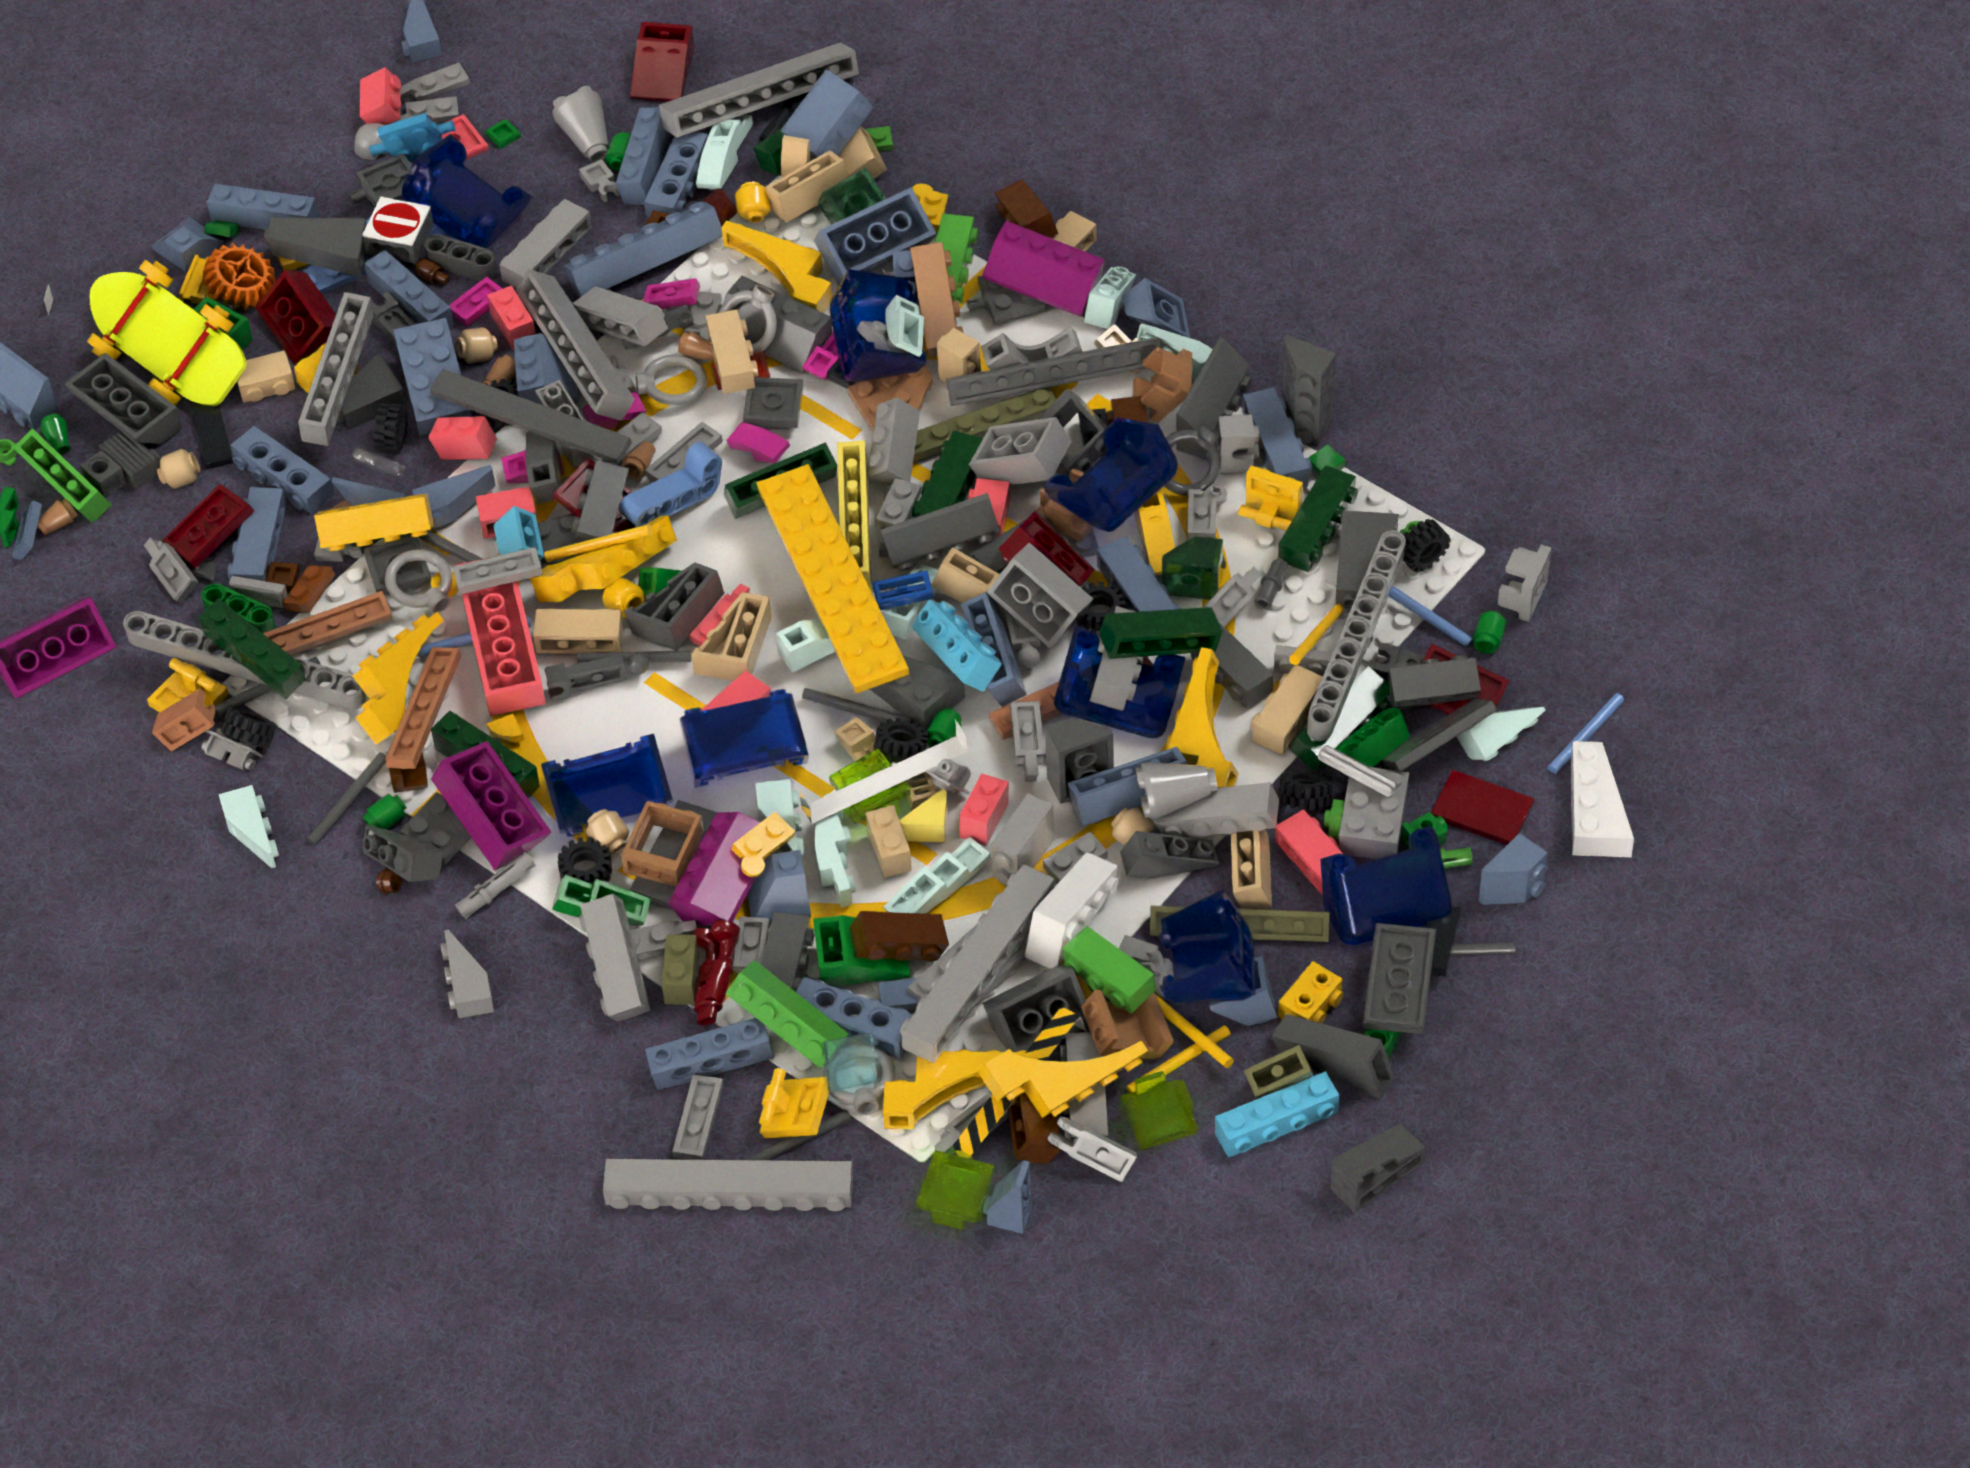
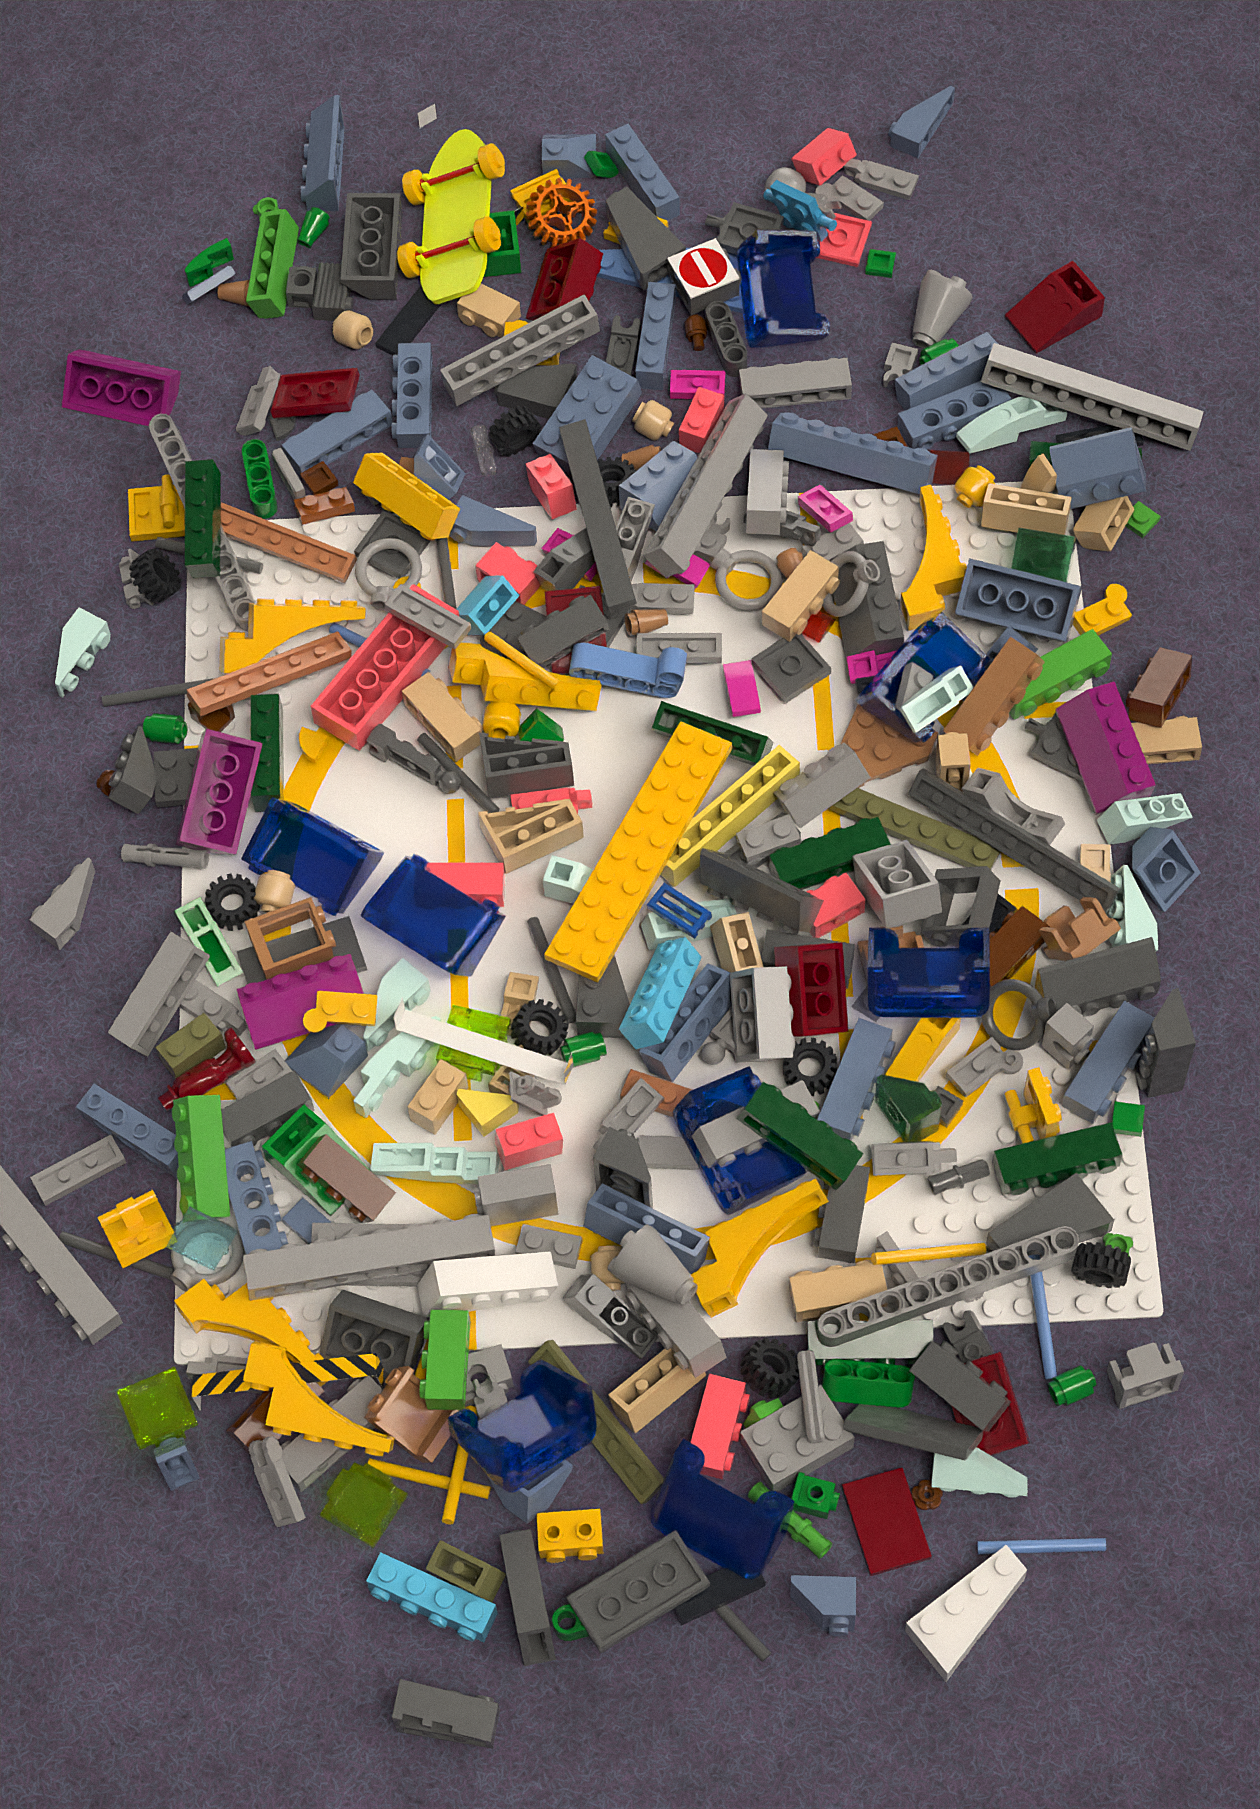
camera: 50 degrees right, 10 degrees up
nougat hinge [152,688,216,751] -> none
none -> reddish brown plate [911,1480,943,1510]

